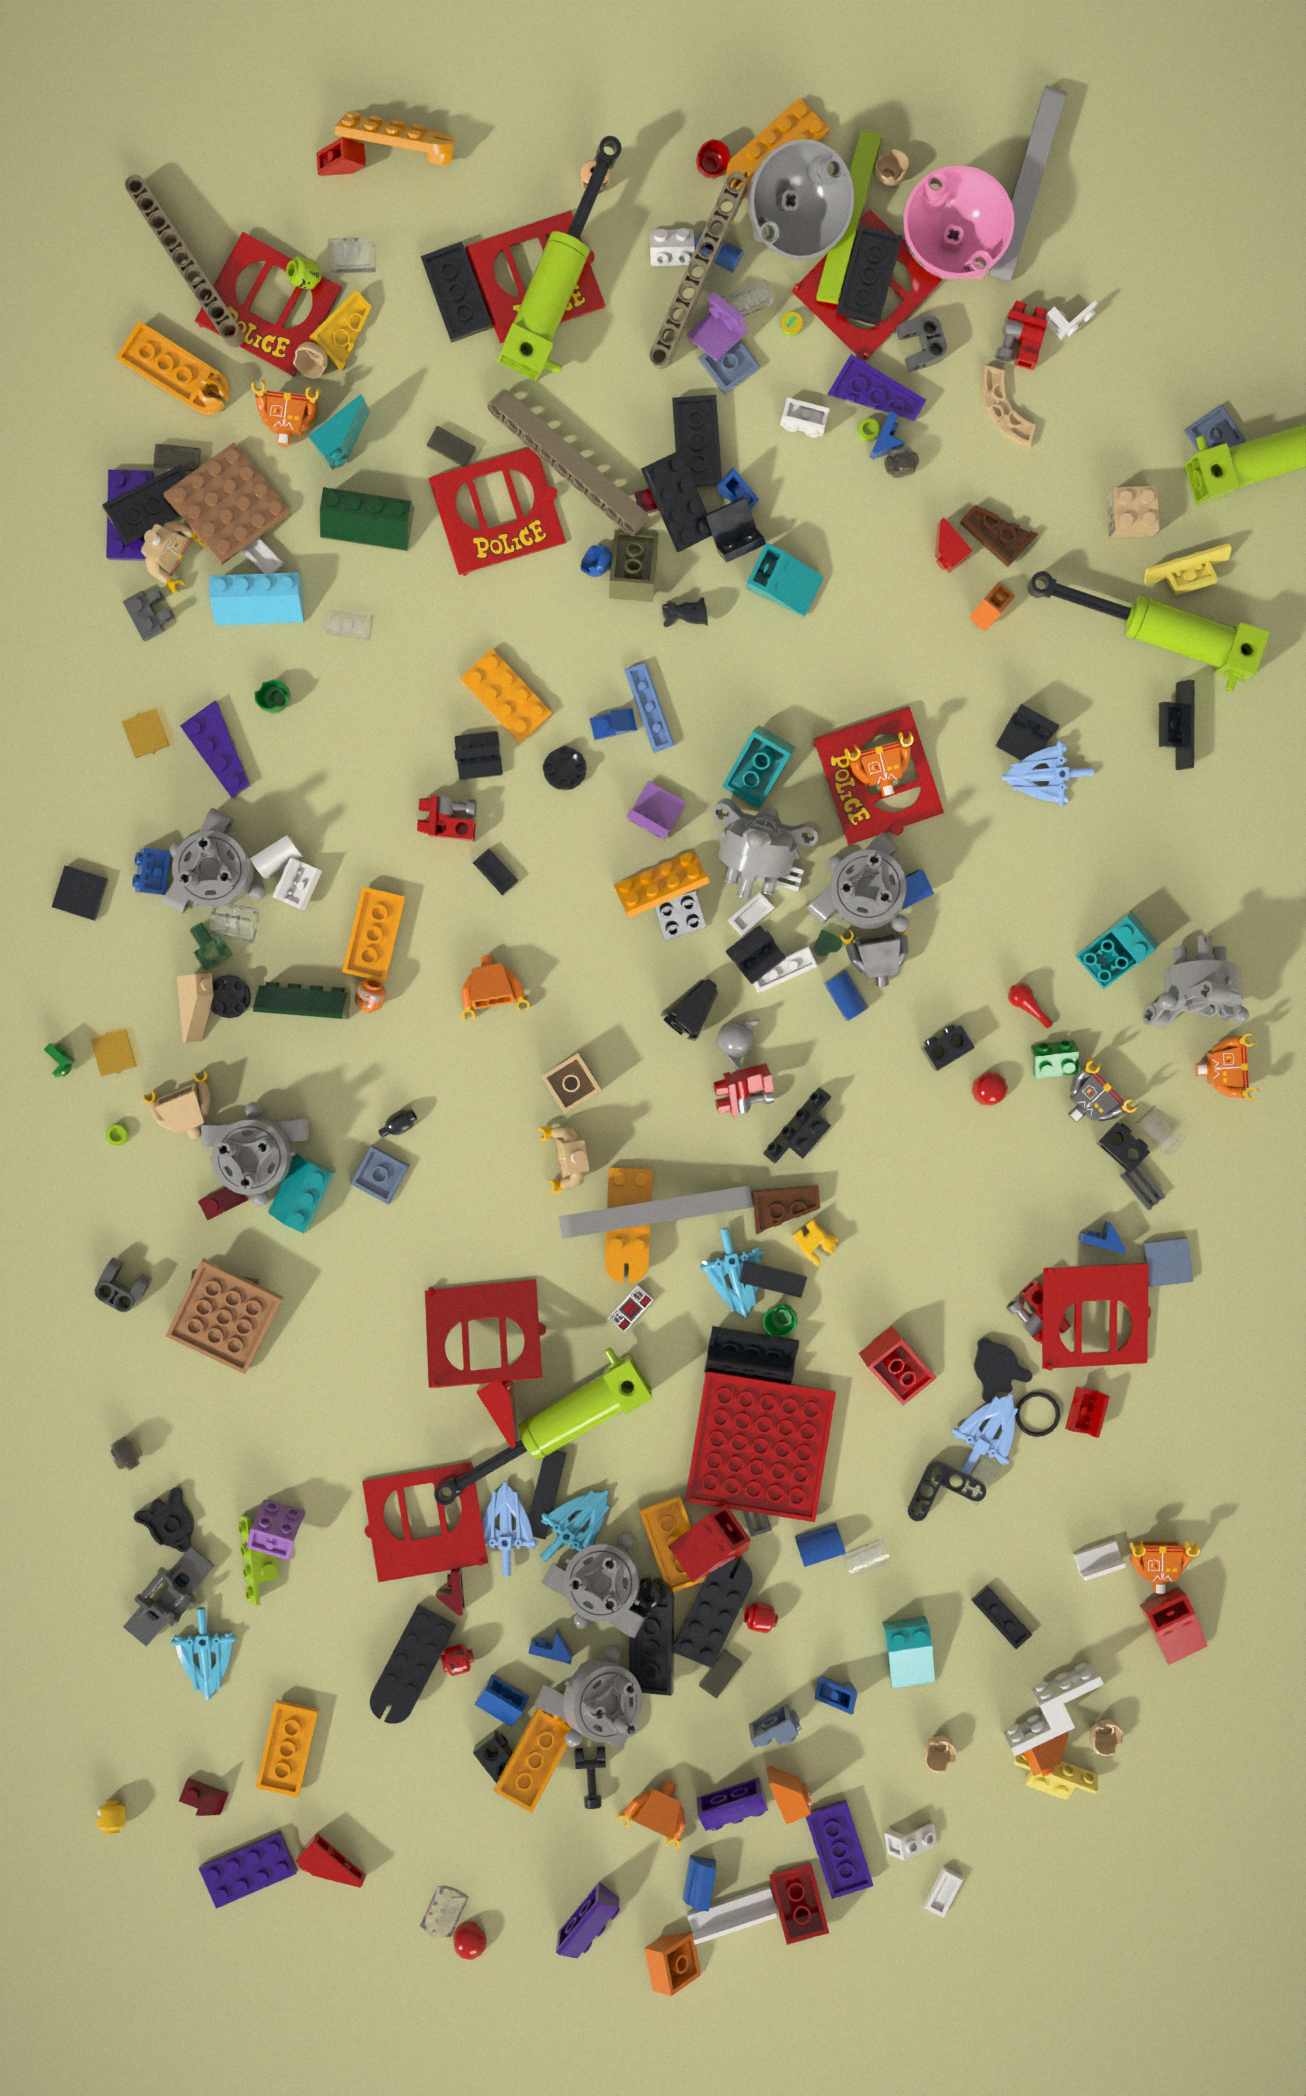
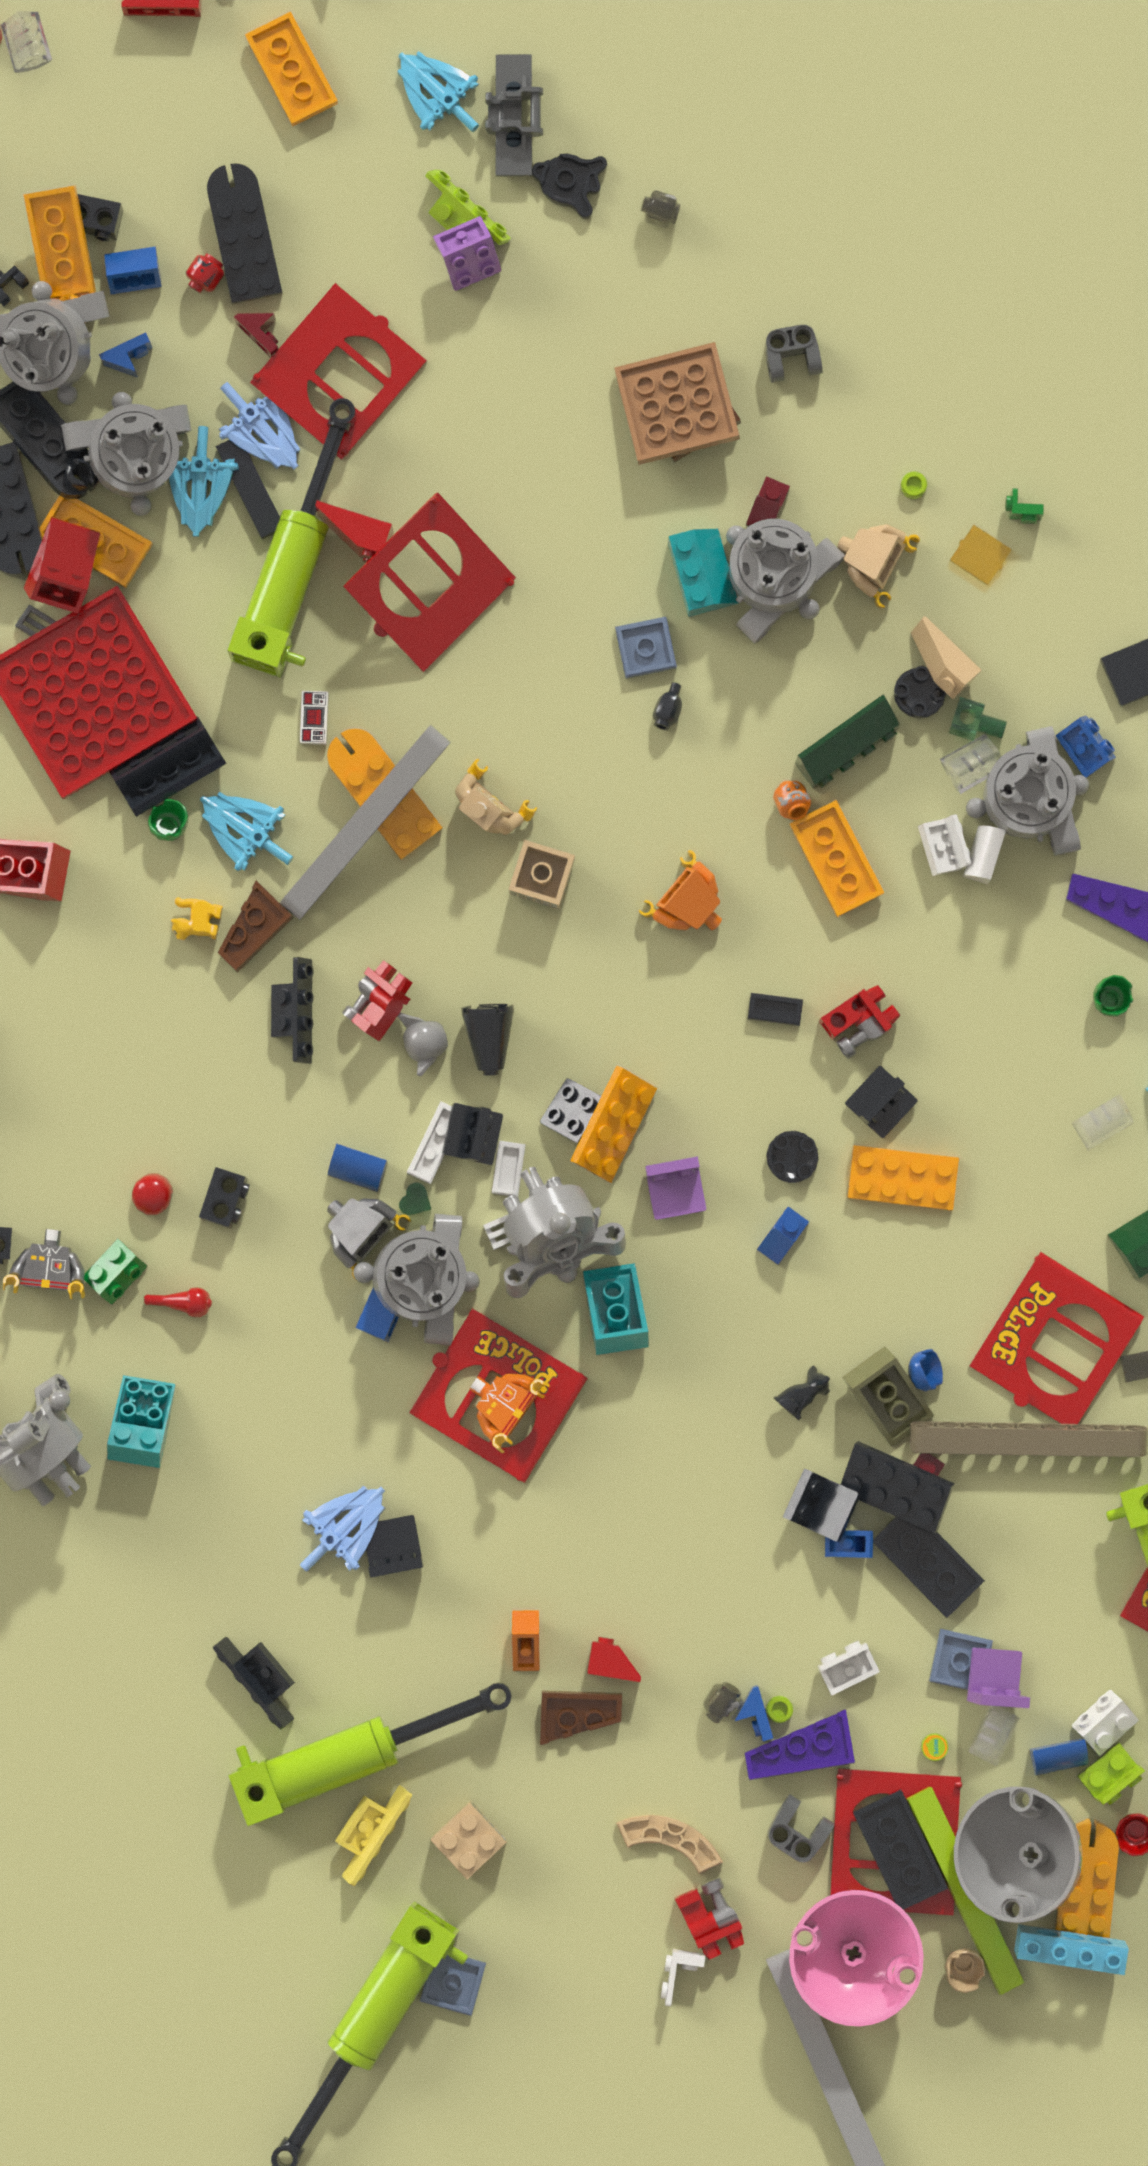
camera: 140 degrees right, 5 degrees down
medium blue tile [624,662,674,753] -> none
dark tan beam [649,171,747,369] -> none
black tile [738,1260,807,1298] -> none
teal slope [746,543,824,617] -> none
none -> medium azure brick [1014,1924,1129,1975]
none -> lime bracket [1077,1742,1145,1805]

